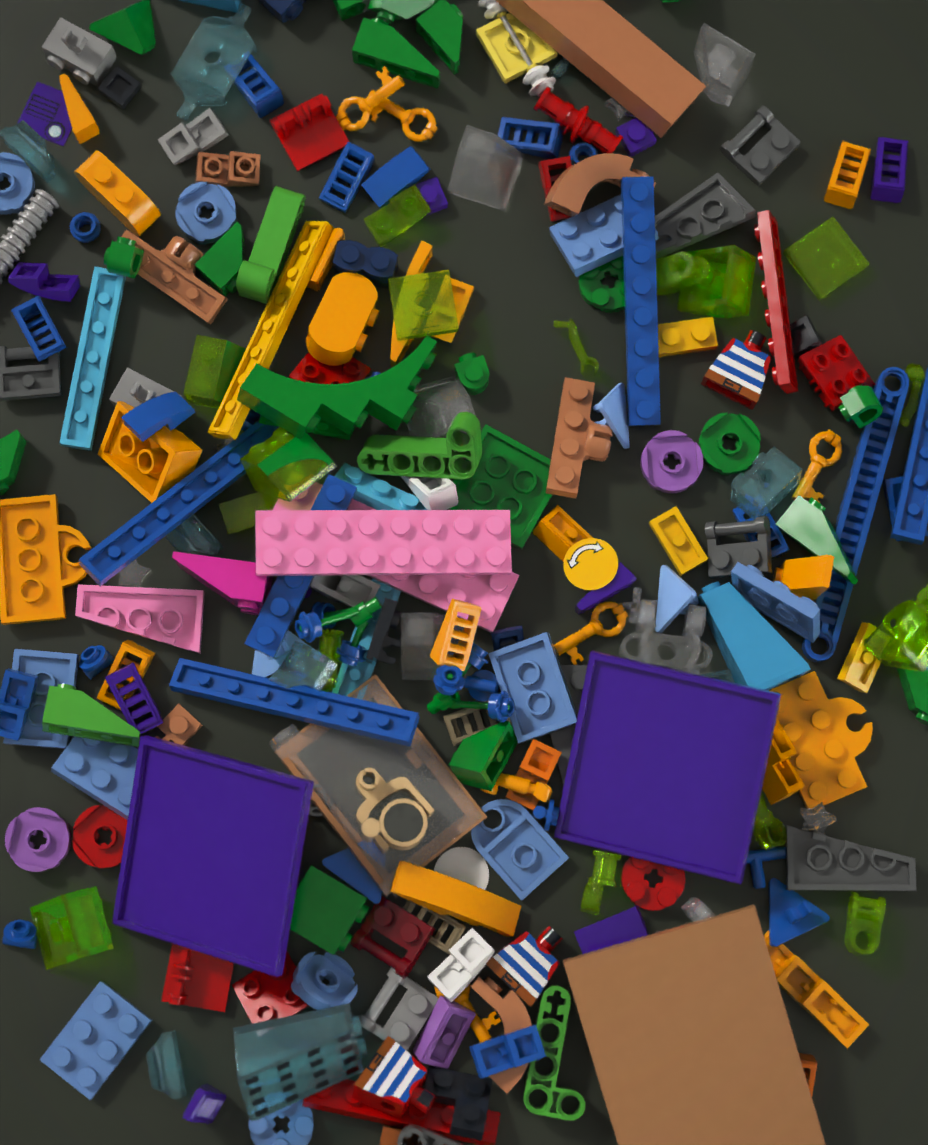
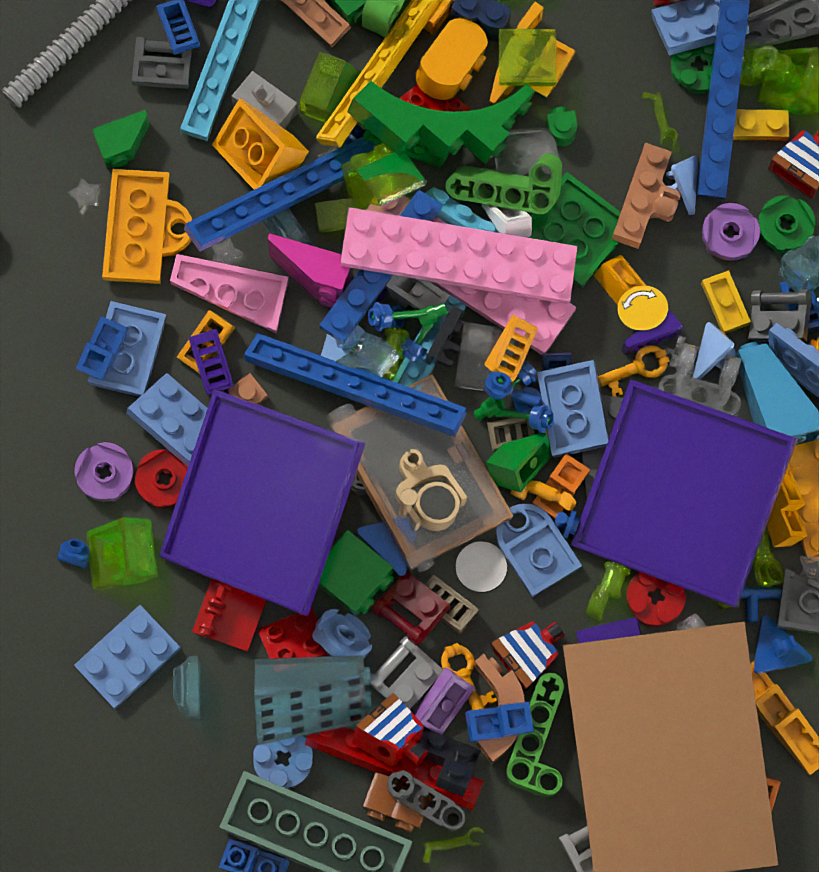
camera: 10 degrees right, 5 degrees down
bright green slope [42,684,140,747] -> none
blue plate [79,645,114,680] -> none
blue slope [121,391,195,442] -> none
dark purple slope [182,1083,227,1124] -> none
light orange slope [390,861,522,937] -> none
white slope [427,928,495,1003] -> none

